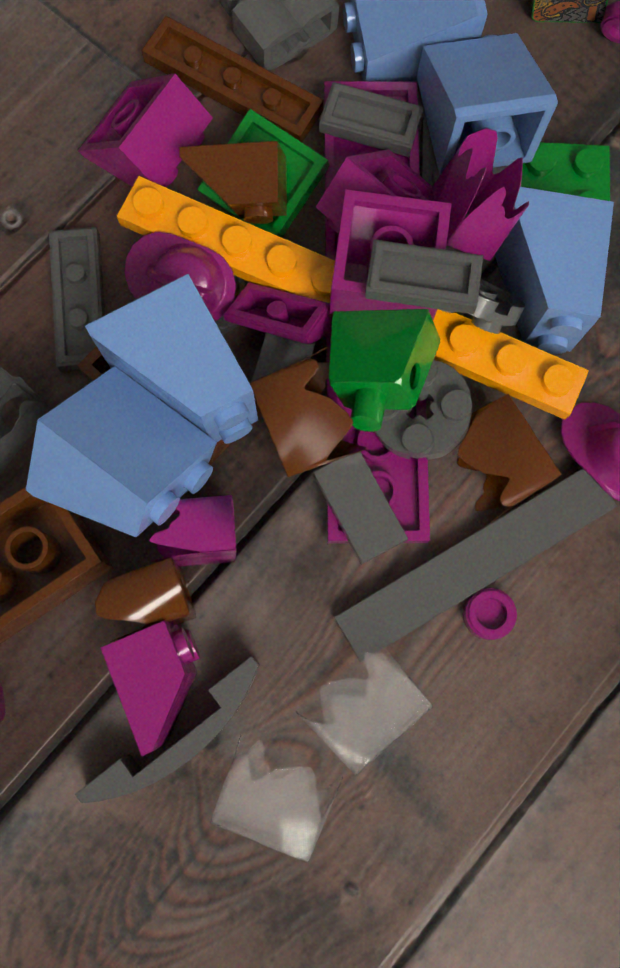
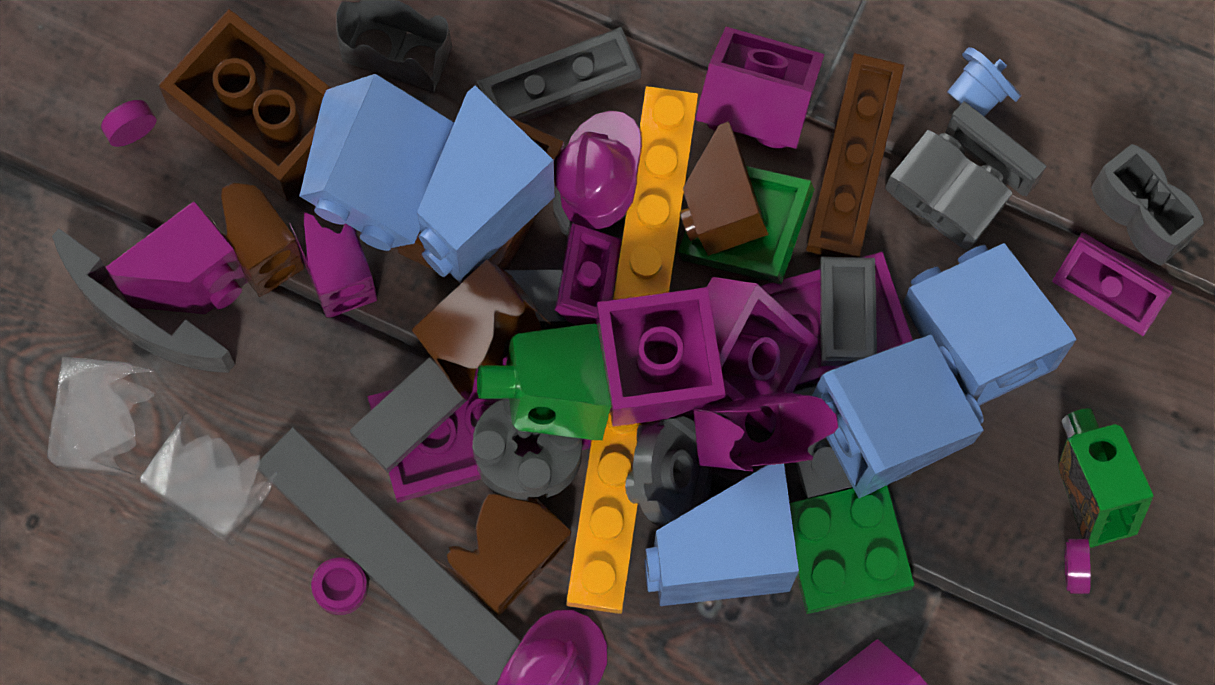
camera: 75 degrees right, 5 degrees down
dark grey tile [365,240,483,314] -> none

